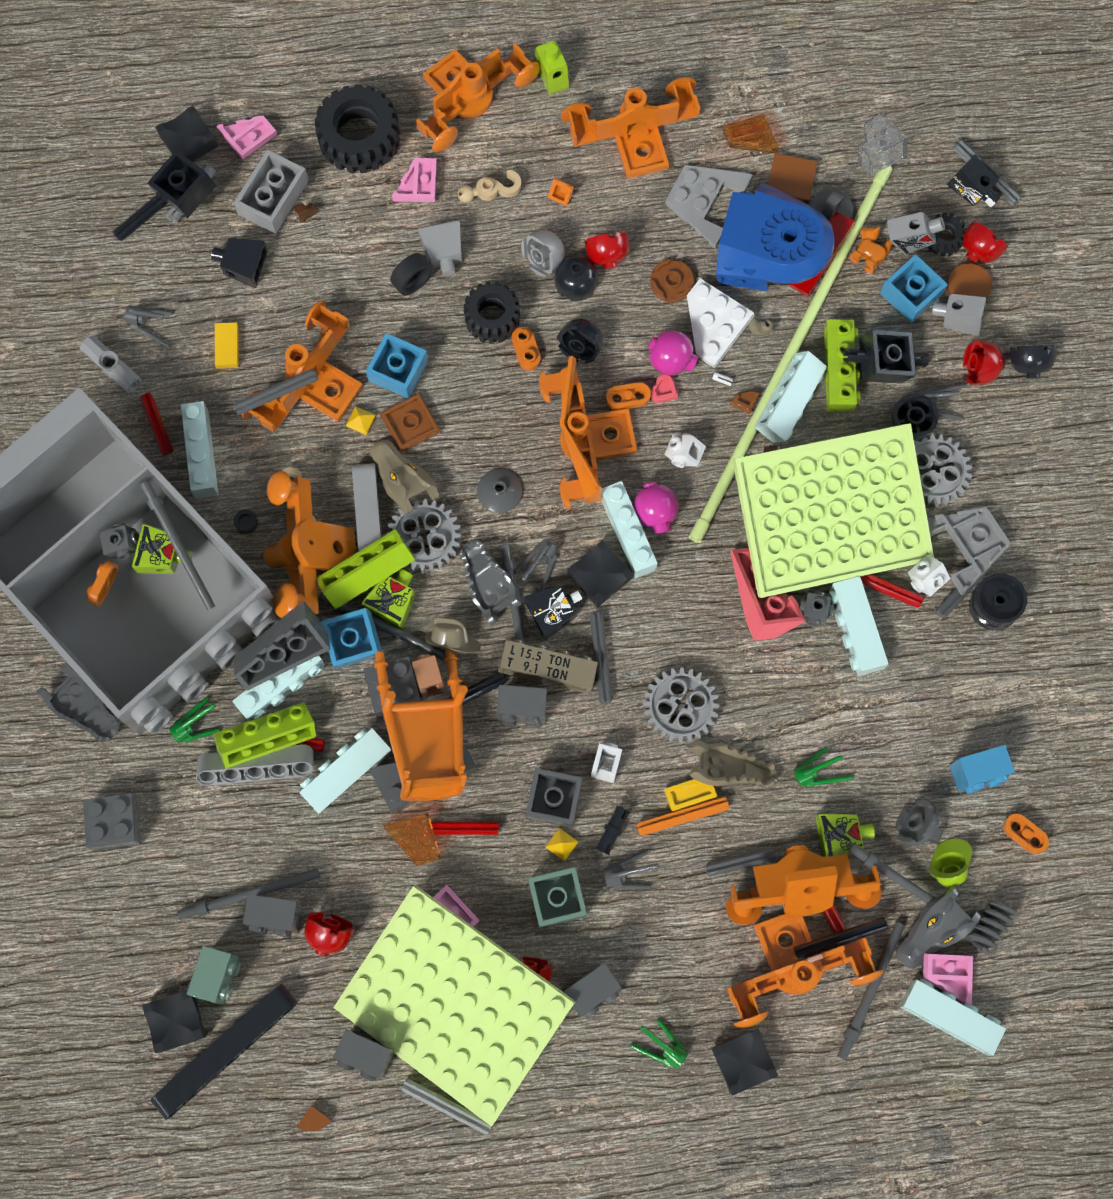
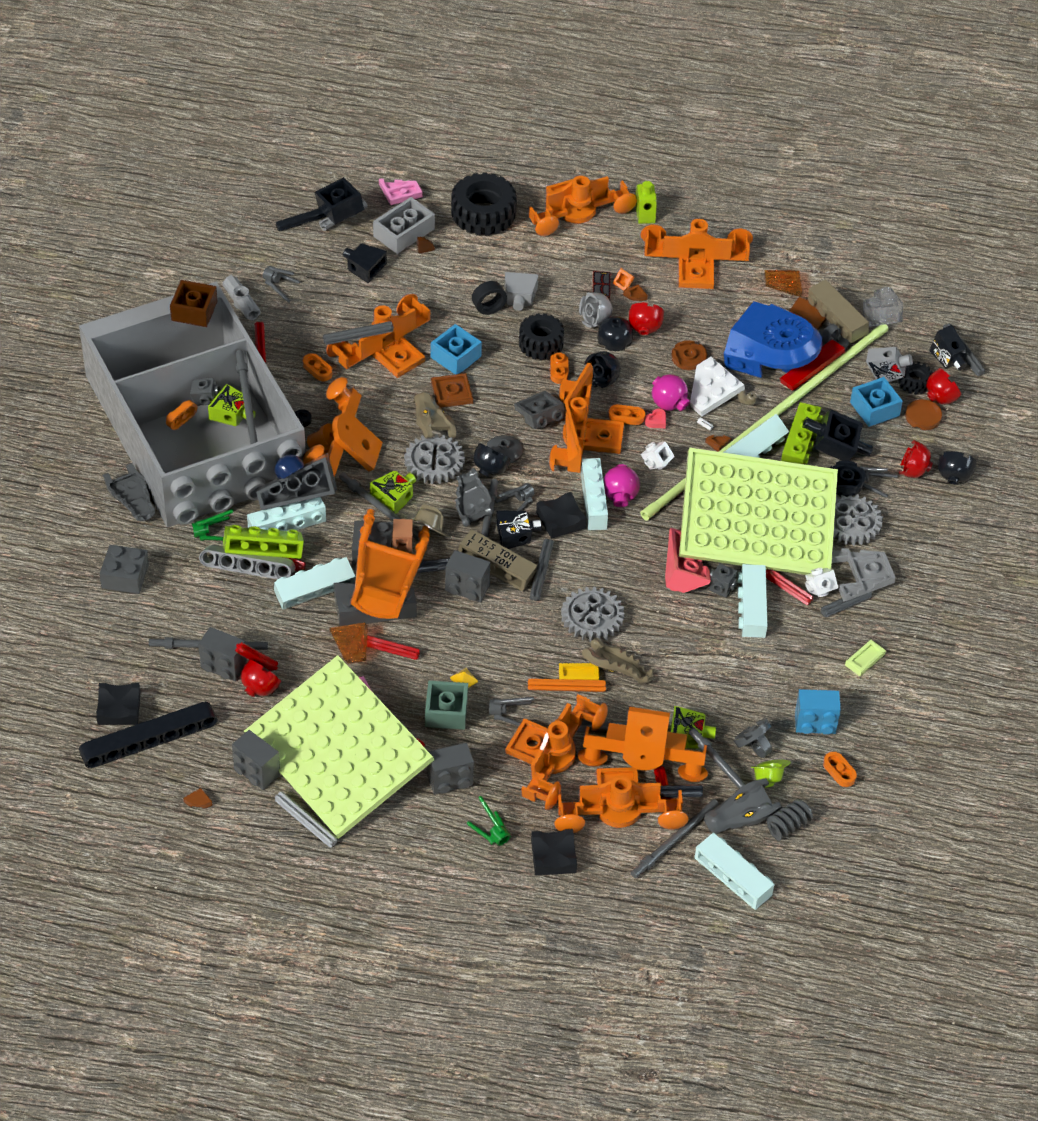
camera: 15 degrees right, 25 degrees down
black brick [156,105,218,162] -> none
light aqua brick [181,401,218,499] -> none
sand green brick [187,946,241,1004] -> none
yellow tile [215,322,239,369] -> none
lime brick [316,529,415,609] -> none
dark azure brick [321,608,382,669] -> none
yellow slope [346,406,376,435] -> none
light grey beam [352,463,382,558] -> none
bright pink wing [392,158,437,202] -> none
tan piece [457,170,521,203] -> none
dark grey brick [525,768,582,828] -> none
white window [591,743,622,783] -> none
black pin [595,805,630,855] -> none
light grey wing [665,165,753,248] -> none
green plant [793,747,853,789] -> none
orange animal [849,226,894,274] -> none
bright pink wing [923,953,973,1004] -> none
light grey torso [932,294,986,336] -> none
black wheel [969,574,1028,630] -> none
none -> reddish brown brick [170,280,218,327]
none -> red axle [235,642,279,672]
none -> dark blue hair [274,454,305,479]
none -> orange plate [303,353,332,381]
none -> black cylinder [473,443,511,477]
none -> orange piece [505,694,608,810]
none -> dark grey plate [514,391,566,429]
none -> tile [593,271,611,300]
none -> dark orange tile [623,284,648,301]
none -> dark tan brick [808,279,869,343]
none -> yellowish green tile [845,640,886,676]

